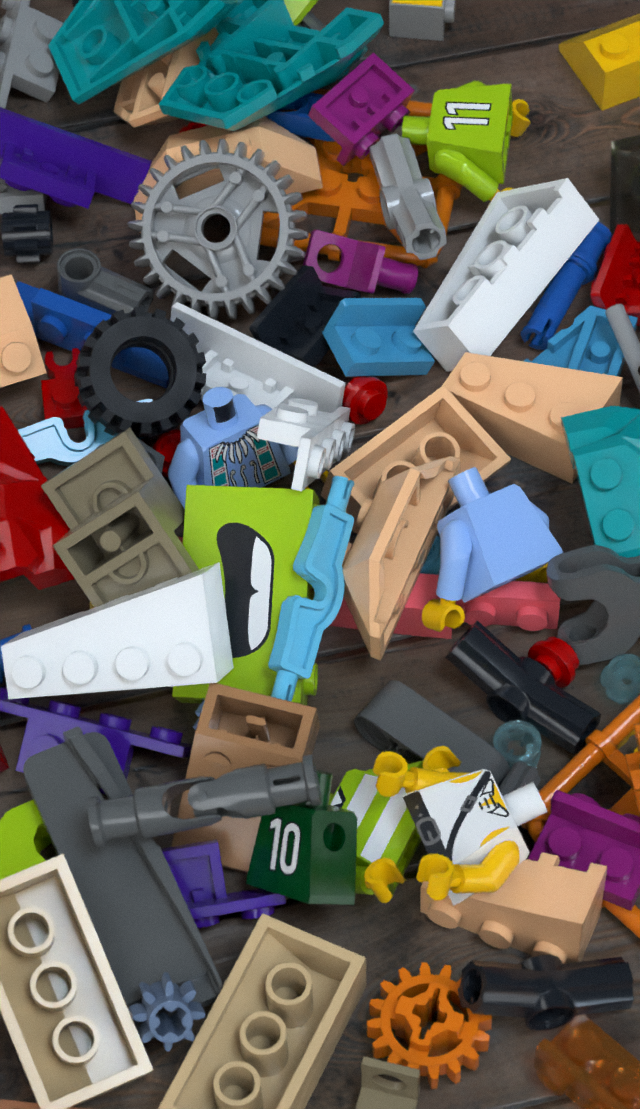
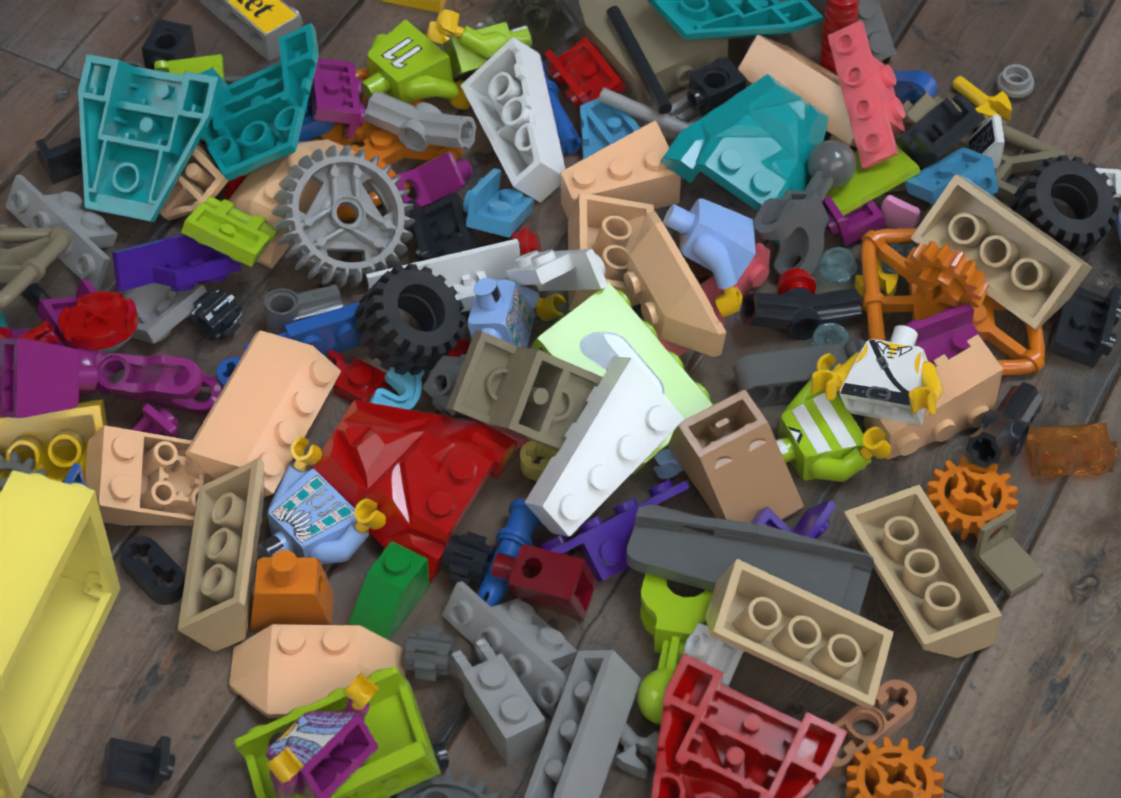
camera: 50 degrees left, 5 degrees down
dark grey piece [87,754,322,848] -> none
sand blue gear [129,972,205,1051] -> none
dark green torso [246,770,357,905] -> none
medium azure piece [268,476,355,702] -> none
none -> lime plate [181,196,279,267]
none -> lime torso [427,9,532,79]

